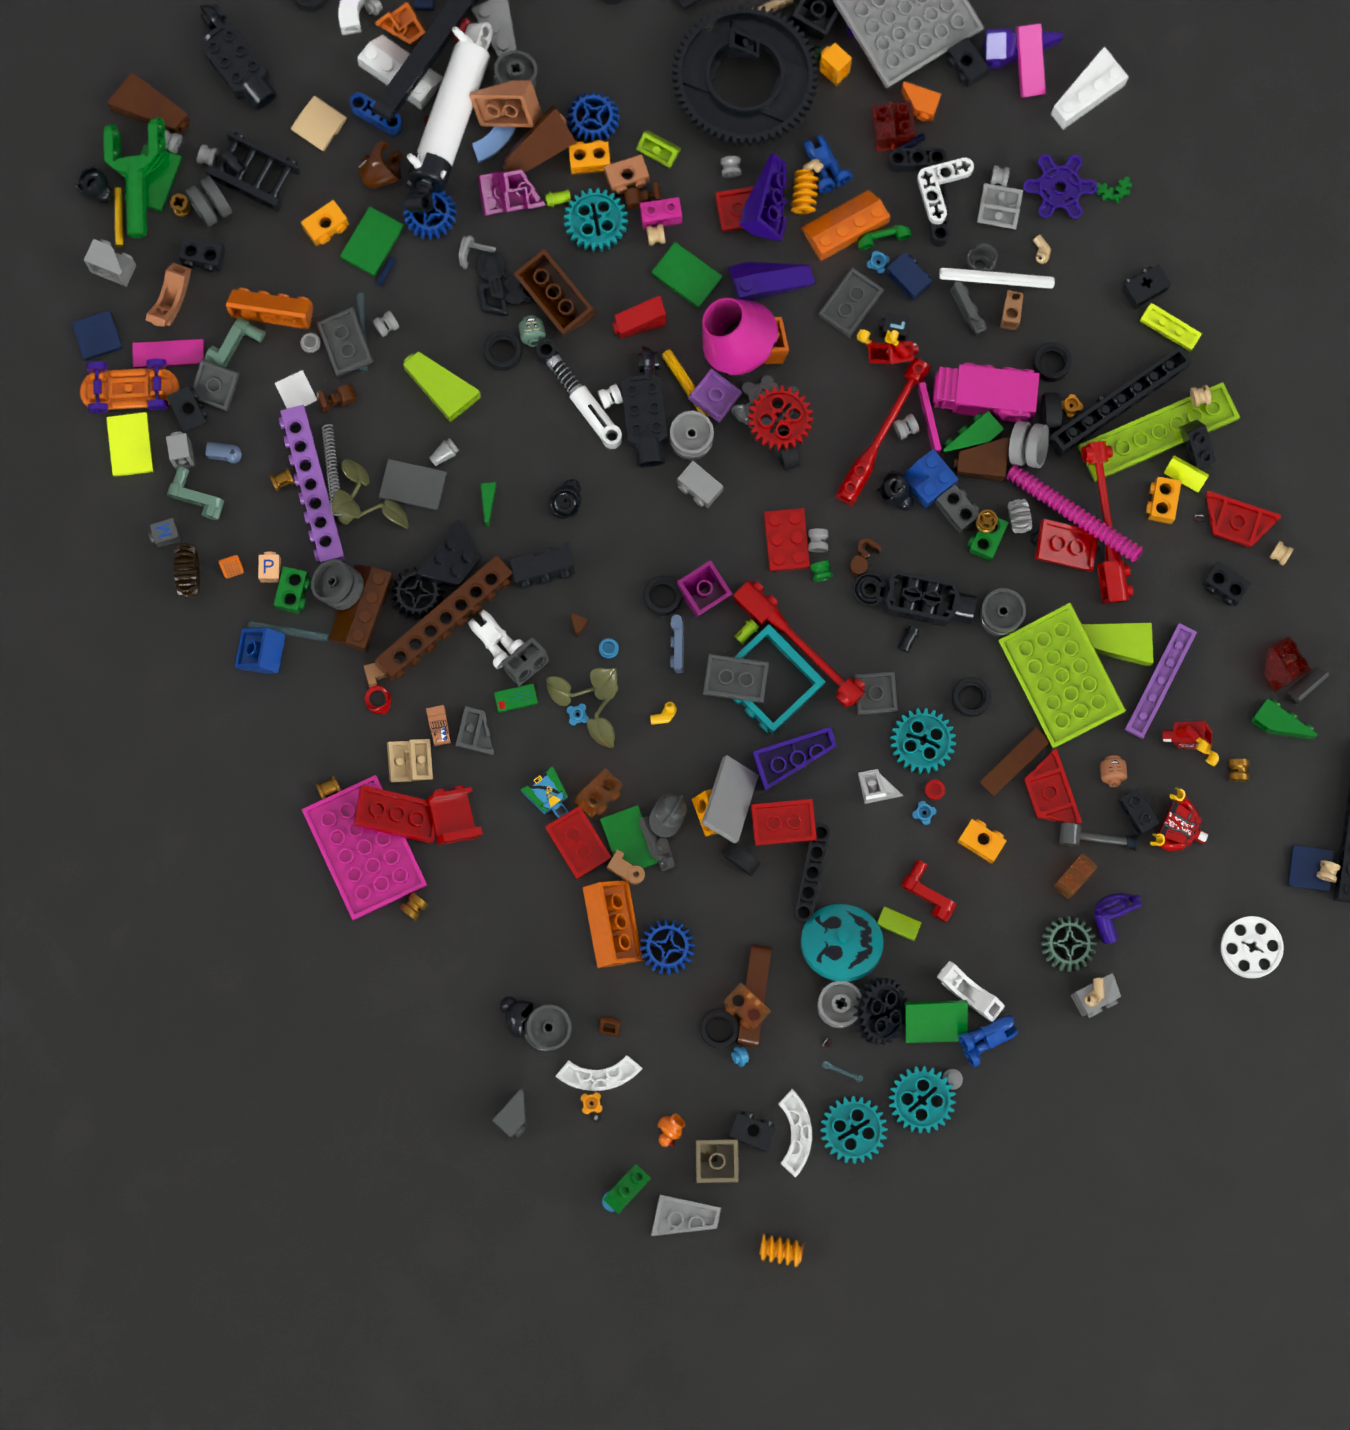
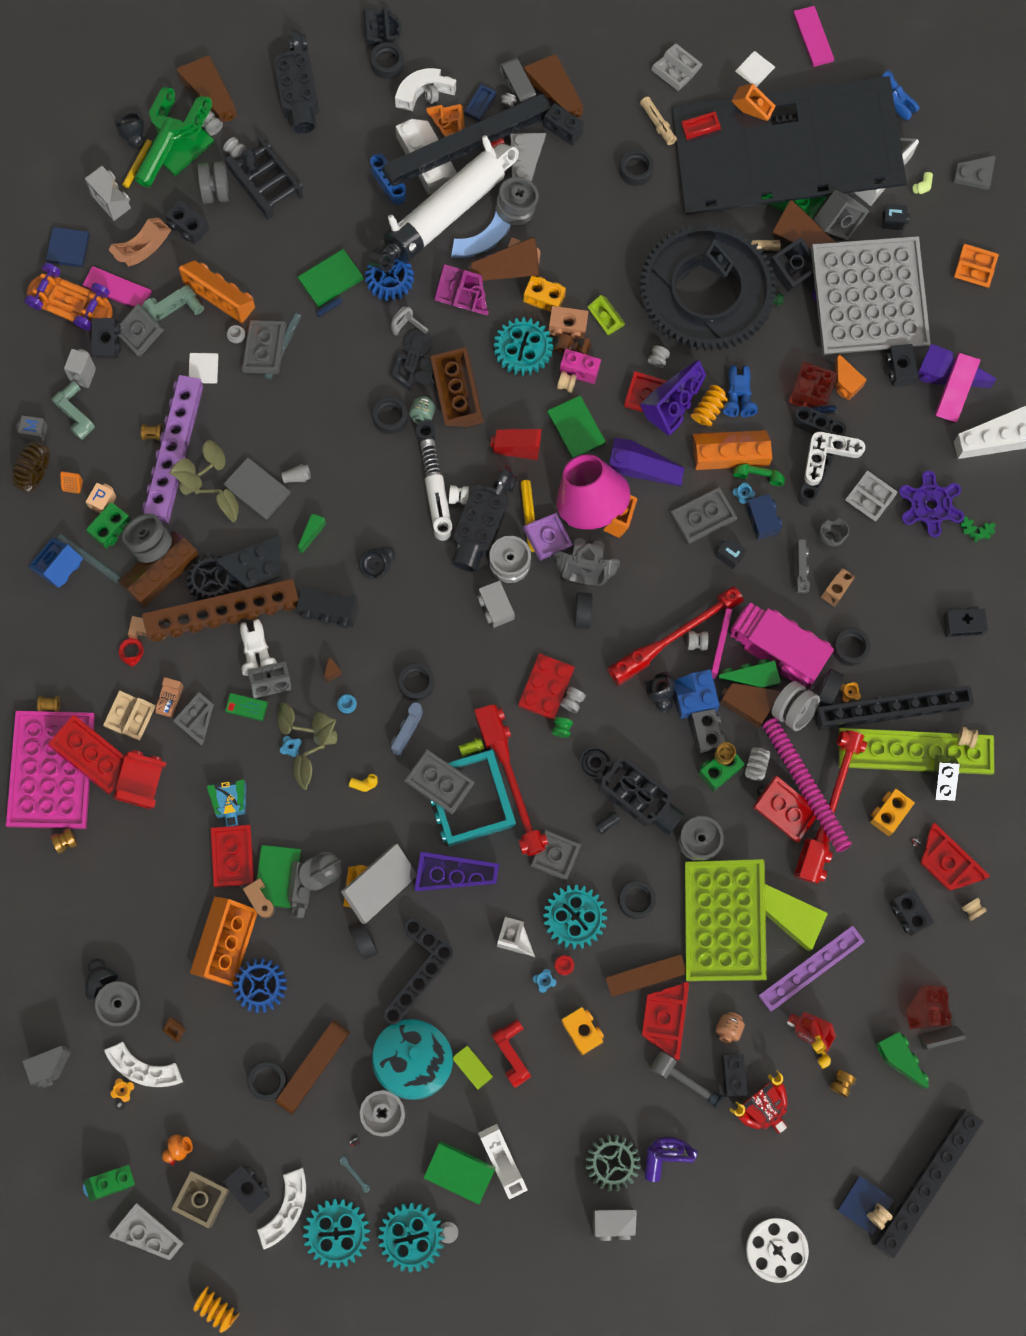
camera: 25 degrees right, 5 degrees down
neon yellow tile [107,412,154,477] -> none
pearl gold bush [170,193,191,217] -> none
sand blue piece [205,442,242,463] -> none
tan slope [291,96,347,151] -> none
light orange brick [301,200,349,247] -> none
reddish brown leg [317,384,357,413] -> none
light grey piece [322,424,342,516] -> none
reddish brown piece [358,140,403,189] -> none
light grey wheel [372,310,400,338] -> none
lime slope [403,351,481,422] -> none
nougat slope [469,80,542,127] -> none
lime pin [545,190,571,207] -> none
blue gear [566,91,620,143] -> none
clear orange brick [574,768,623,818] -> none
magenta slope [677,560,732,617] -> none
clear orange brick [723,983,771,1031] -> none
dark azure plate [731,1046,749,1067] -> none
red gear [748,385,813,451] -> none
red plate [751,799,817,846] -> none
tan arm [803,159,824,173] -> none
light orange brick [819,43,852,86] -> none
reddish brown leg [850,538,881,577] -> none
black gear [853,977,908,1045] -> none
red torso [857,329,919,364] -> none
white axle [939,267,1055,289] -> none
blue piece [958,1015,1018,1068] -> none
light grey wheel [990,165,1010,187] -> none
tan arm [1033,235,1051,264] -> none
clear orange brick [1053,853,1098,900] -> none
tan arm [1084,978,1105,1007] -> none
neon yellow plate [1140,303,1202,352] -> none
neon yellow tile [1164,455,1209,493] -> none

